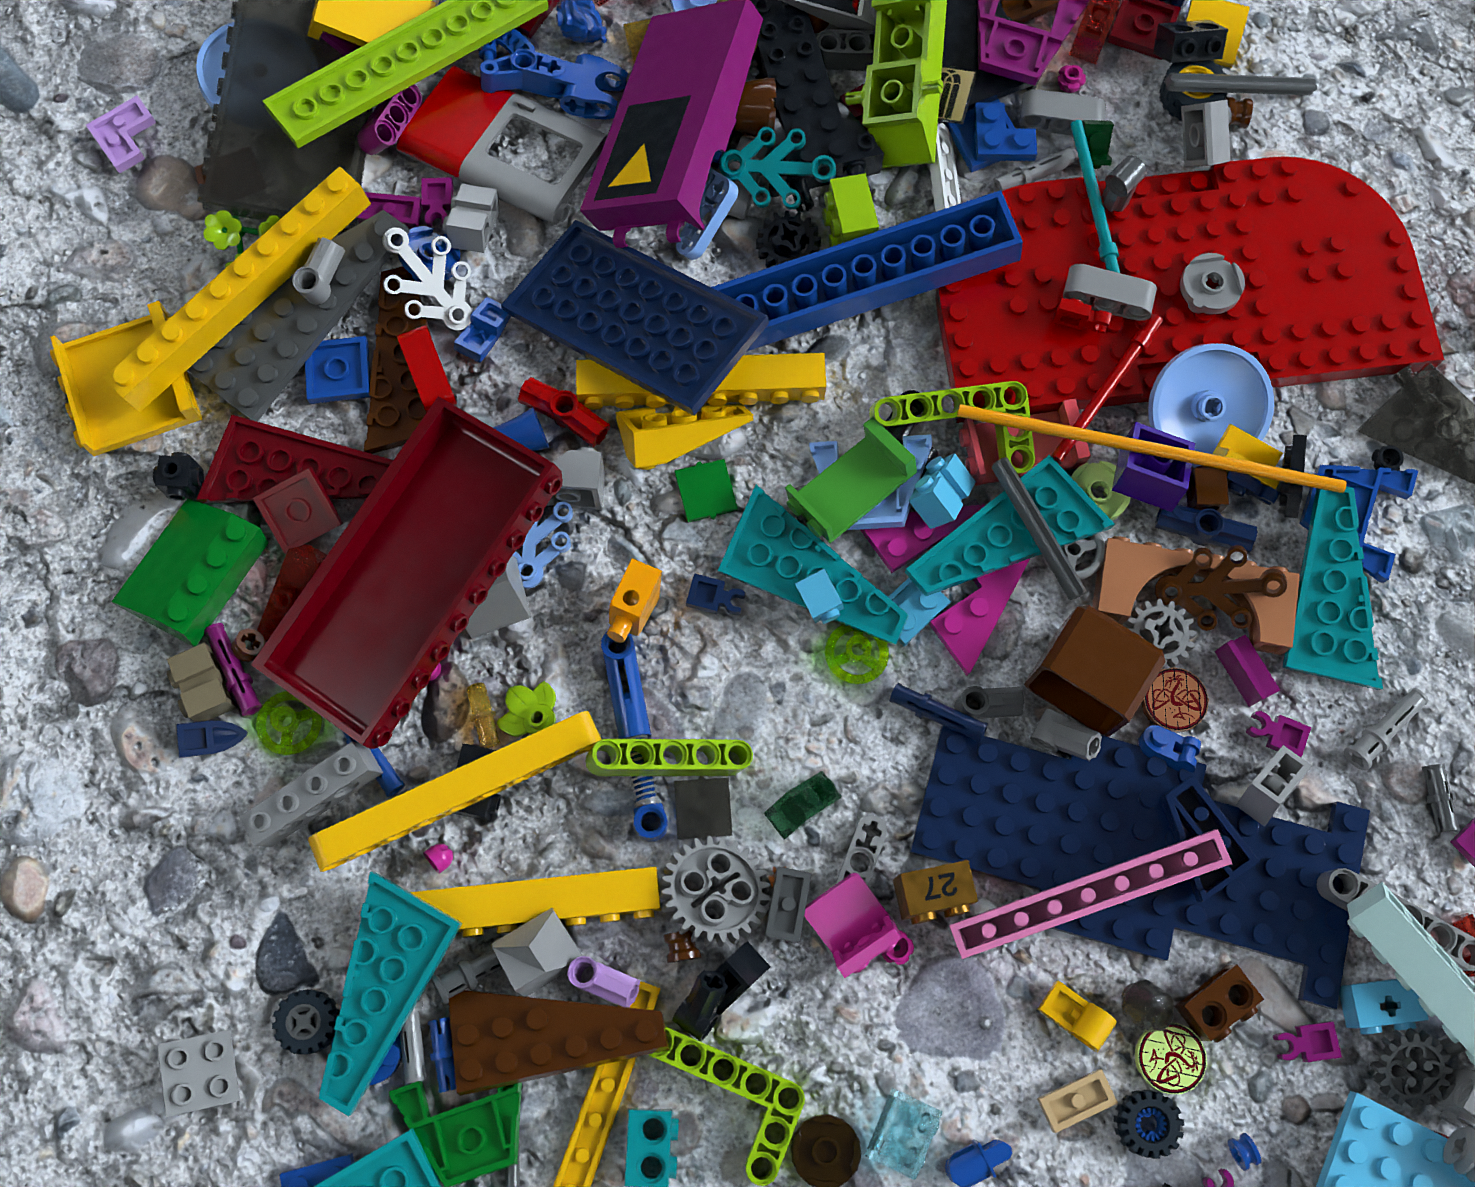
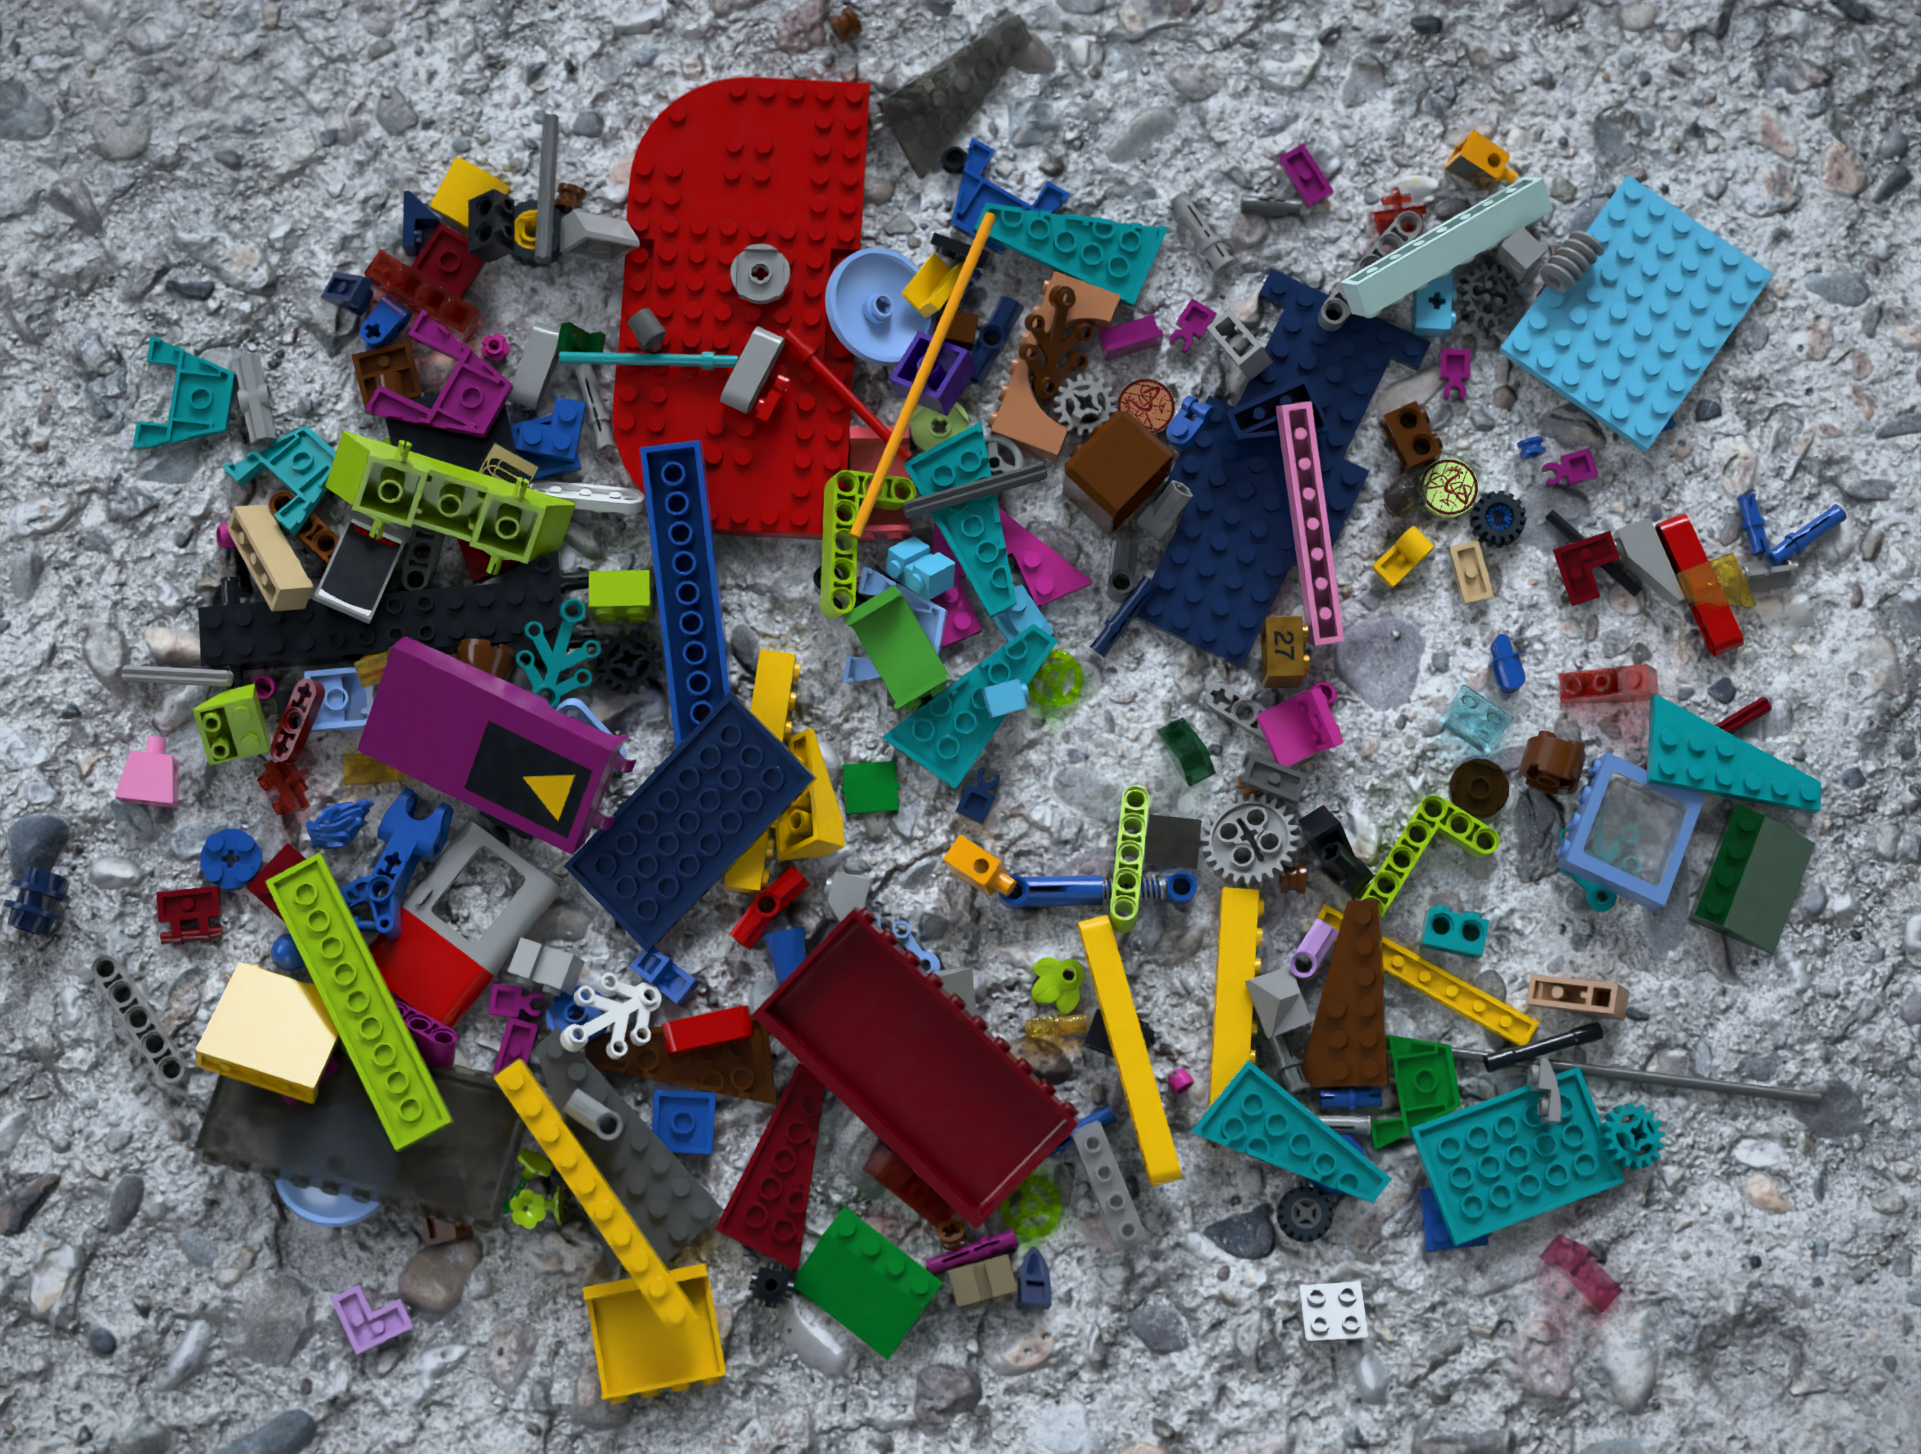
camera: 80 degrees left, 5 degrees up
dark red plate [253,467,344,554] -> none

